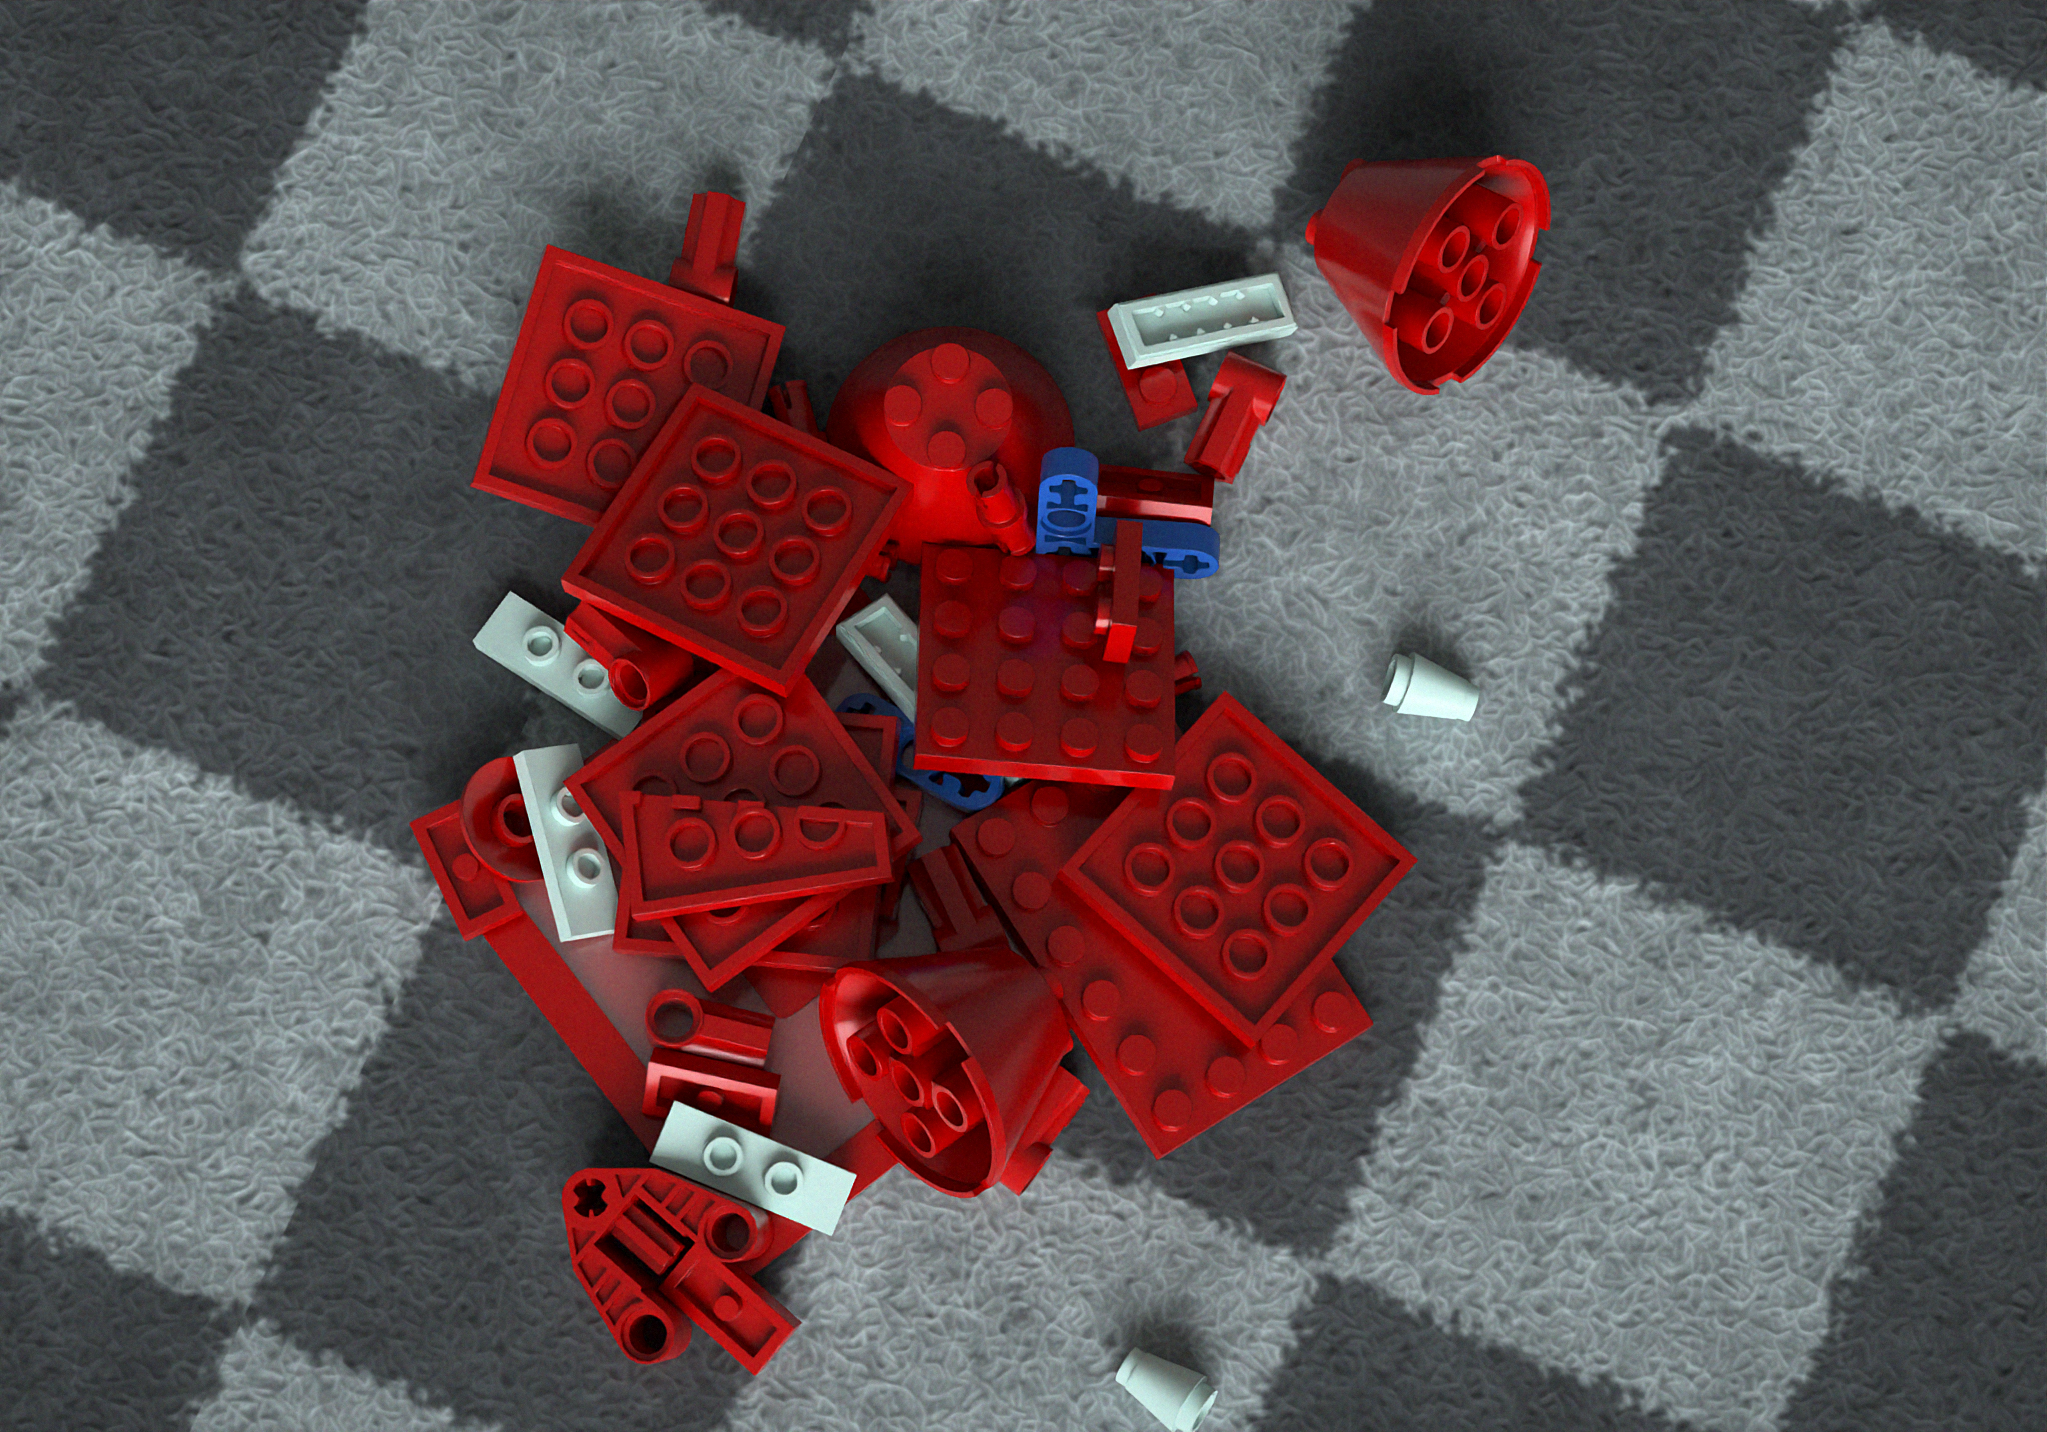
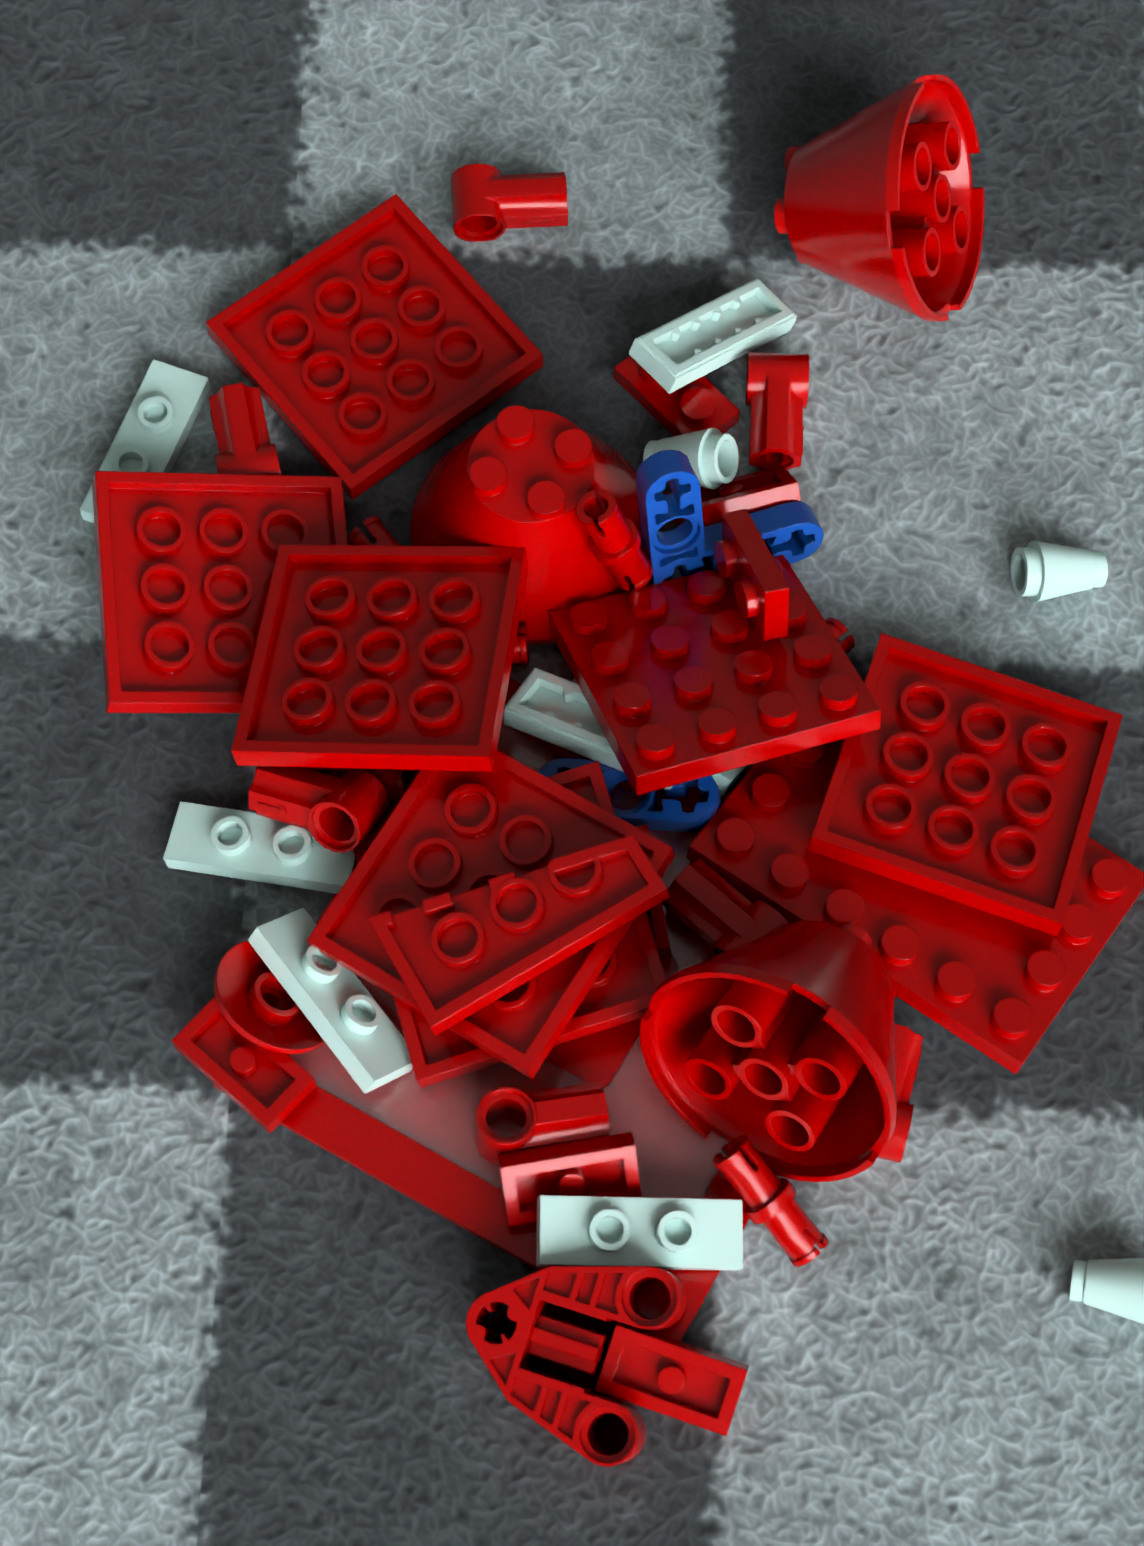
camera: 20 degrees left, 10 degrees down
none -> light aqua plate [80,359,211,523]
none -> red plate [206,194,543,500]
none -> red piece [450,163,568,242]
none -> light aqua cone [643,428,739,489]
none -> red pin [712,1135,829,1267]

